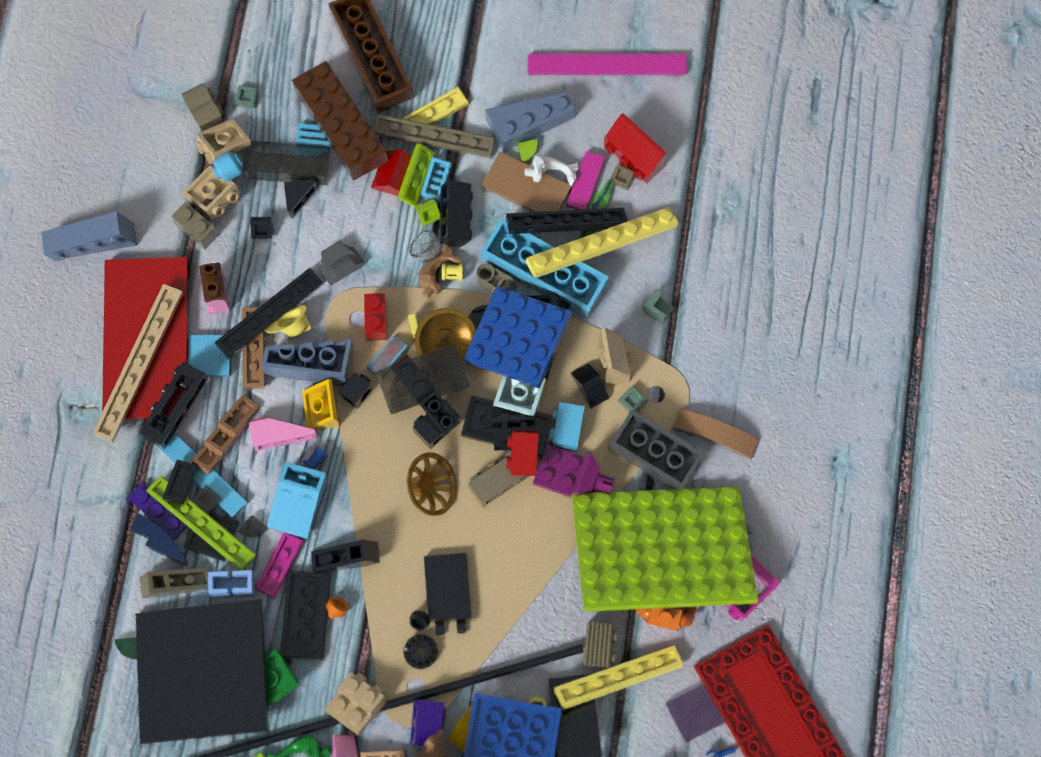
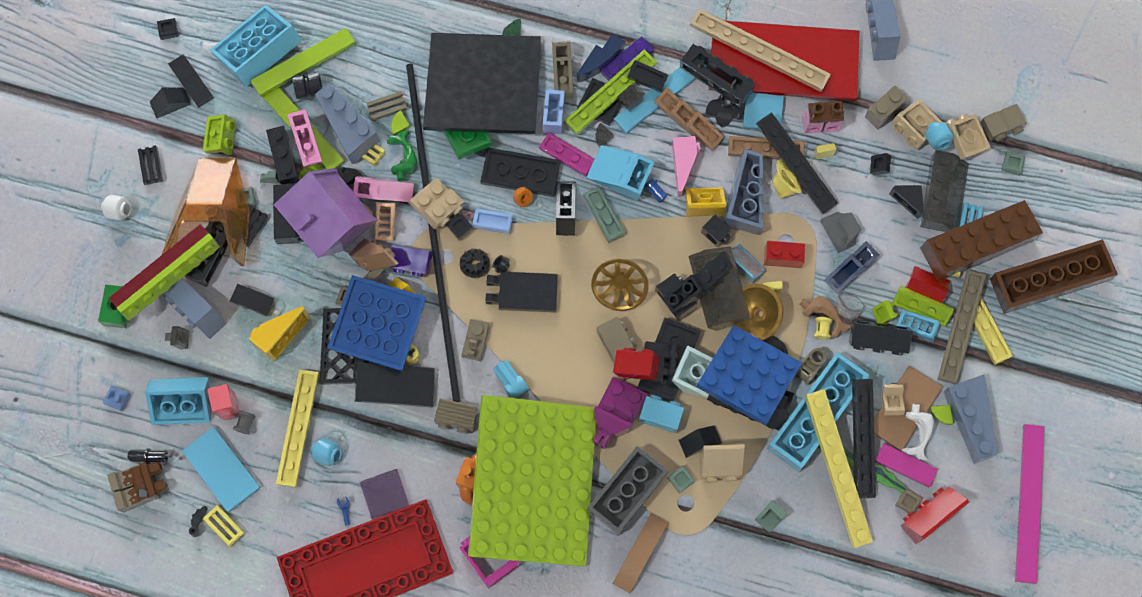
camera: 100 degrees right, 0 degrees up
light yellow plate [554,645,683,710] -> none
none -> black plate [447,213,474,241]
none -> dark tan plate [461,319,490,361]
none -> light blue tile [472,208,513,234]
none -> medium azure piece [493,360,529,399]
none -> sand green tile [583,186,626,243]
none -> black plate [705,95,743,128]
none -> light yellow tile [814,143,836,159]
none -> dark blue slope [824,241,880,294]
none -> tan bracket [881,384,905,415]

